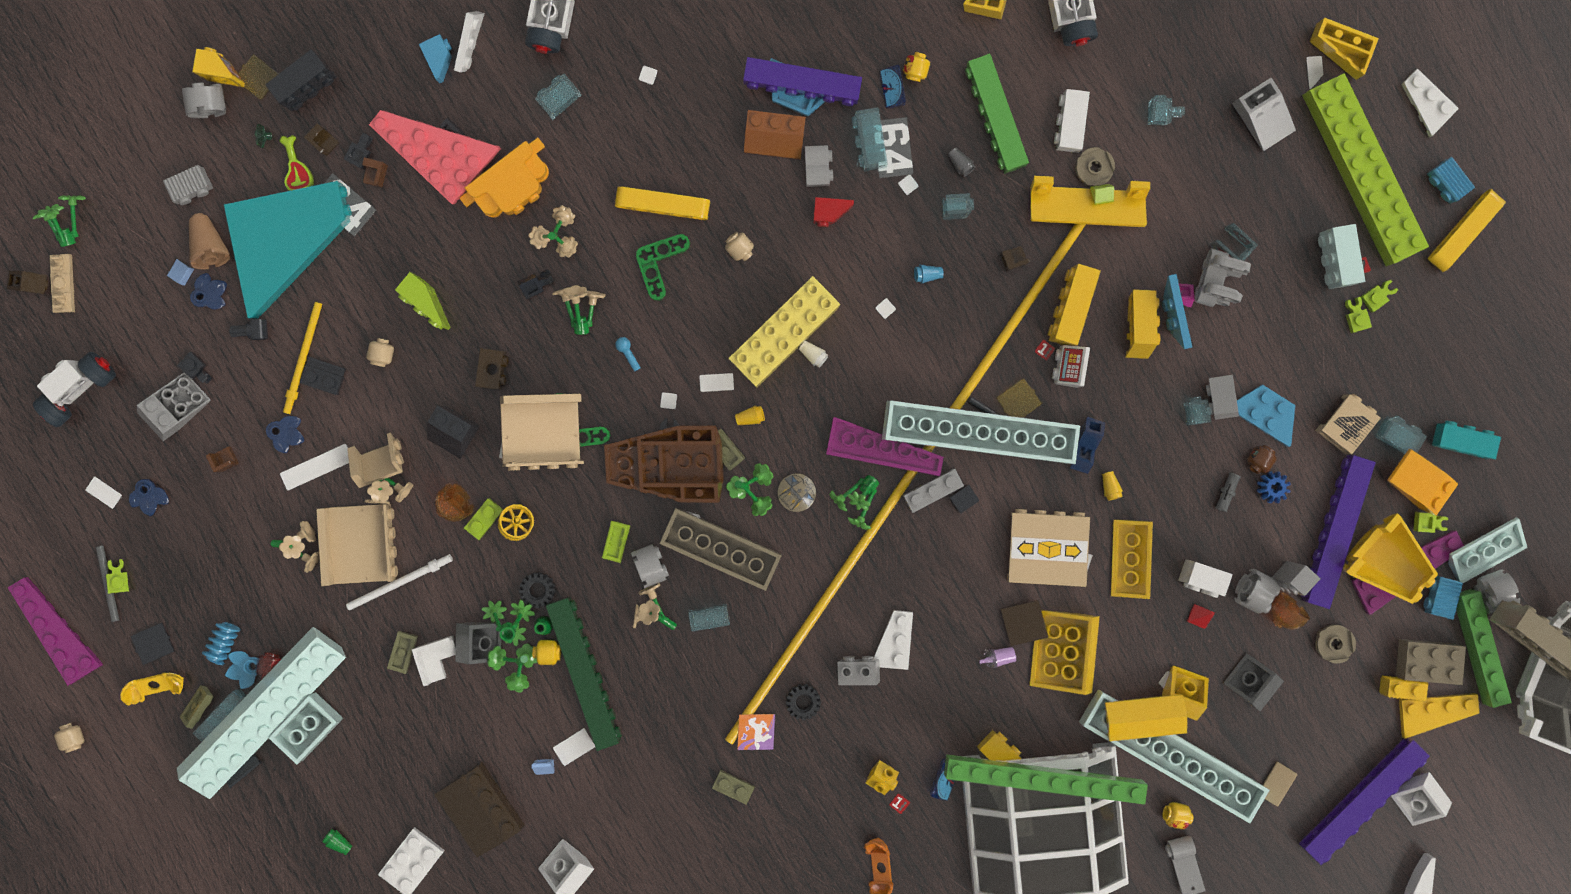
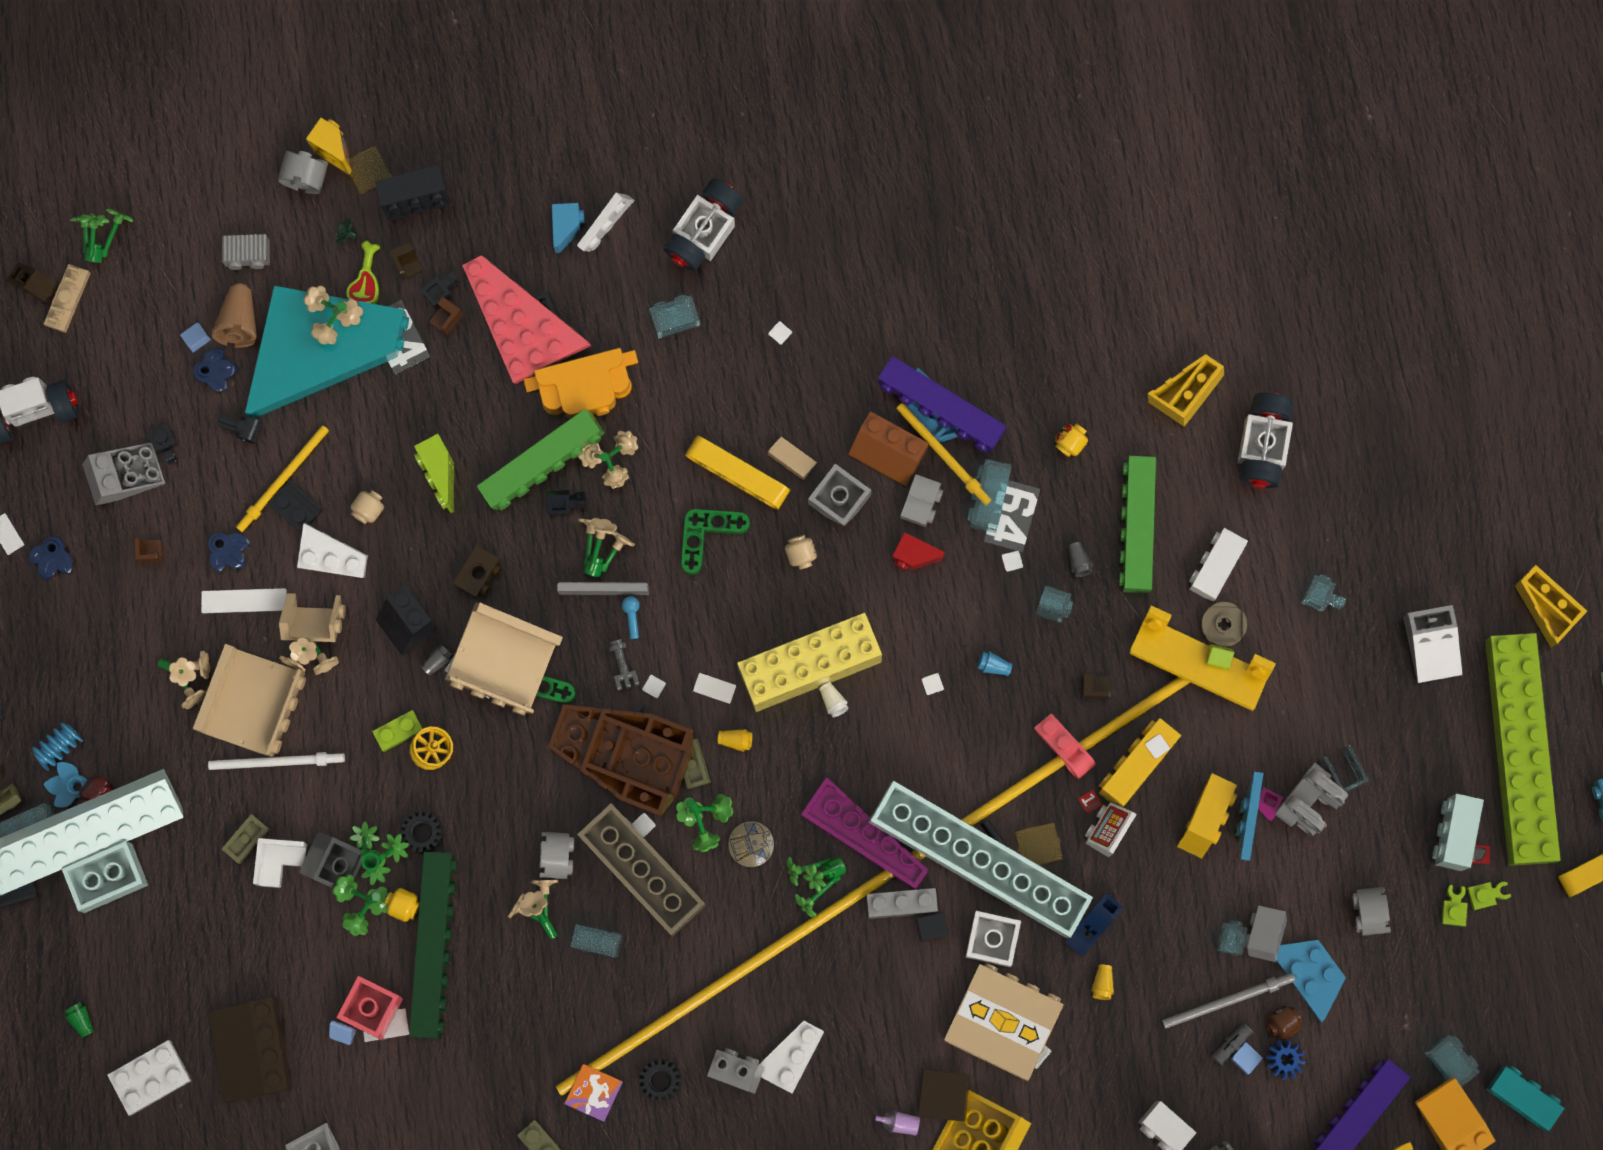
camera: 25 degrees right, 10 degrees down
clear orange cylinder [435,483,473,522] -> none
green cone [534,616,553,635] -> none
lime plate [602,521,630,563] -> none
slope [879,65,906,108] -> none
yellow slope [1111,520,1153,599] -> none
white sticker [1307,56,1323,89] -> none
tan panel [1315,394,1380,454] -> none
none -> white wing [297,523,368,578]
none -> tan plant [303,286,363,345]
none -> coral brick [337,976,403,1041]
none -> flat silver cone [421,642,454,676]
none -> bright green brick [477,409,605,510]
none -> light grey tile [557,582,649,595]
none -> dark grey hinge [608,639,640,692]
none -> white sticker [631,813,656,837]
none -> tan slope [768,437,817,480]
none -> light grey slope [808,464,871,526]
none -> yellow bar [896,403,992,506]
none -> white brick [965,911,1021,968]
none -> coral plate [1034,714,1096,779]
none -> white sticker [1146,734,1170,759]
none -> light grey bar [1162,973,1296,1029]
none -> light blue slope [1230,1042,1262,1075]
none -> light grey brick [1352,887,1391,936]

